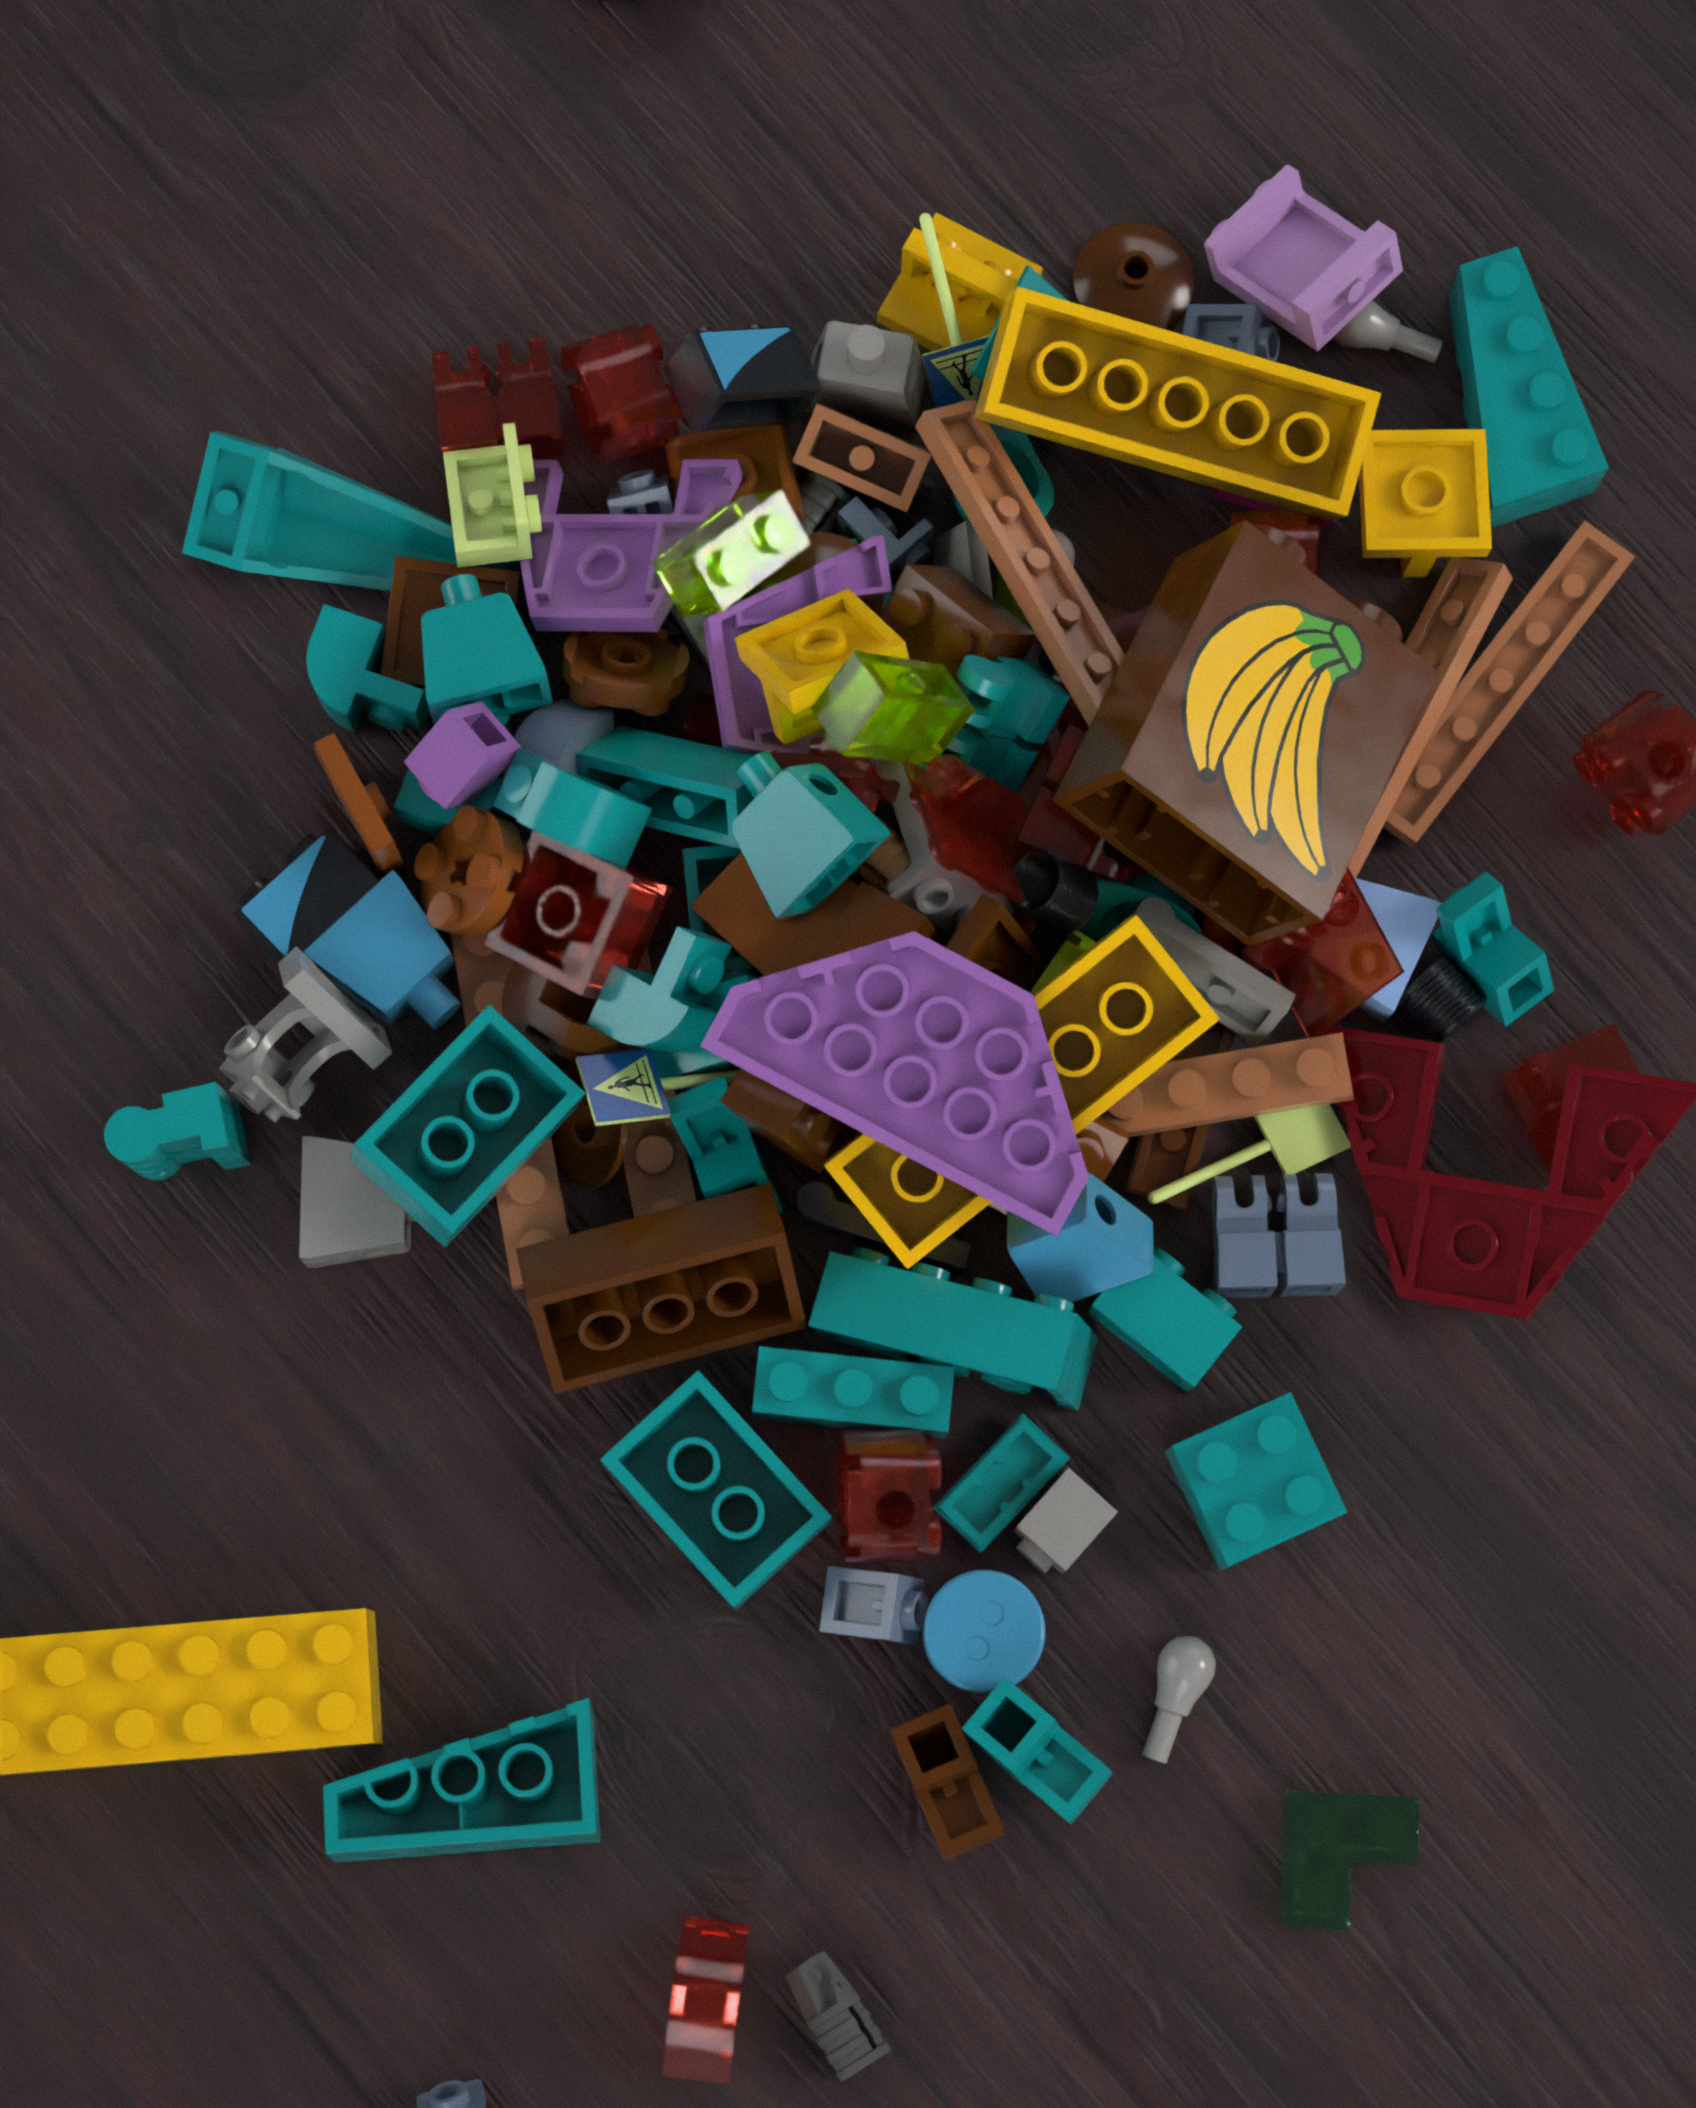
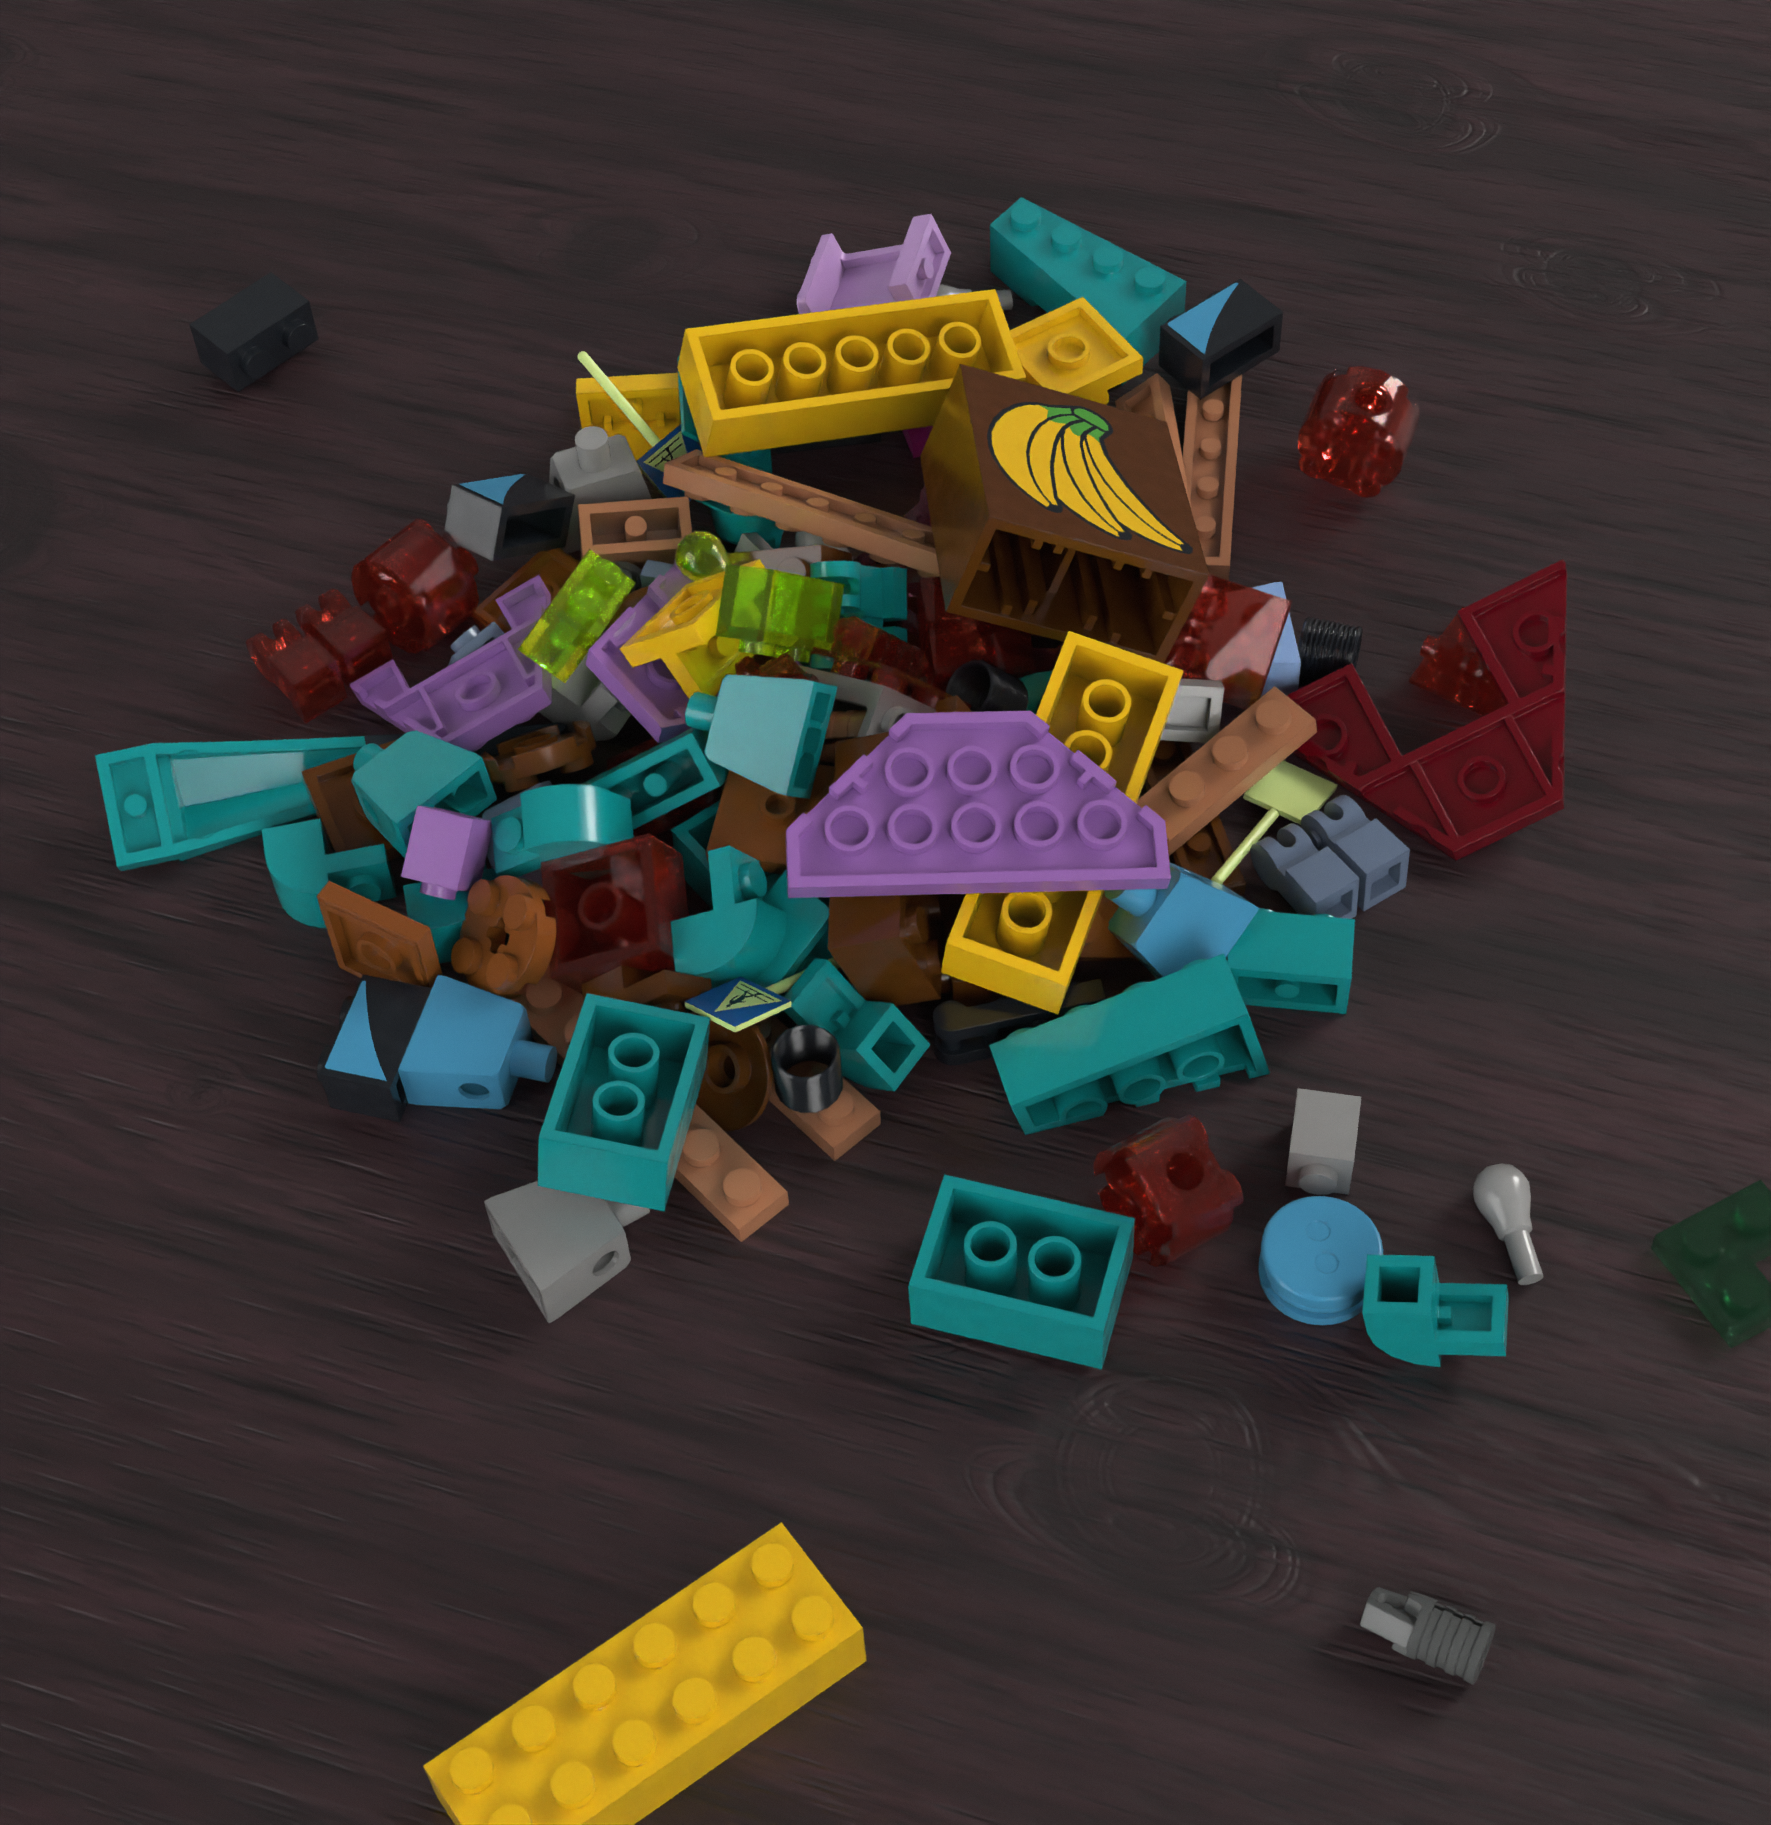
camera: 25 degrees left, 25 degrees down
teal legs [104,1082,252,1181] -> none
light grey tile [218,946,392,1123] -> none
teal wedge [323,1698,601,1863] -> none
yellowish green bracket [443,423,542,568] -> none
reddish brown brick [516,1183,807,1394] -> none
clear red brick [662,1916,750,2084] -> none
teal brick [752,1346,955,1439] -> none
sand blue bracket [819,1566,928,1645] -> none
reddish brown brick [889,1703,1005,1862] -> none
teal plate [933,1413,1070,1554] -> none
teal brick [1165,1392,1347,1571] -> none
teal brick [1431,871,1554,1027] -> none
none -> clear neon green piece [675,531,765,616]
none -> black piece [771,1025,843,1113]
none -> black brick [1158,279,1283,400]

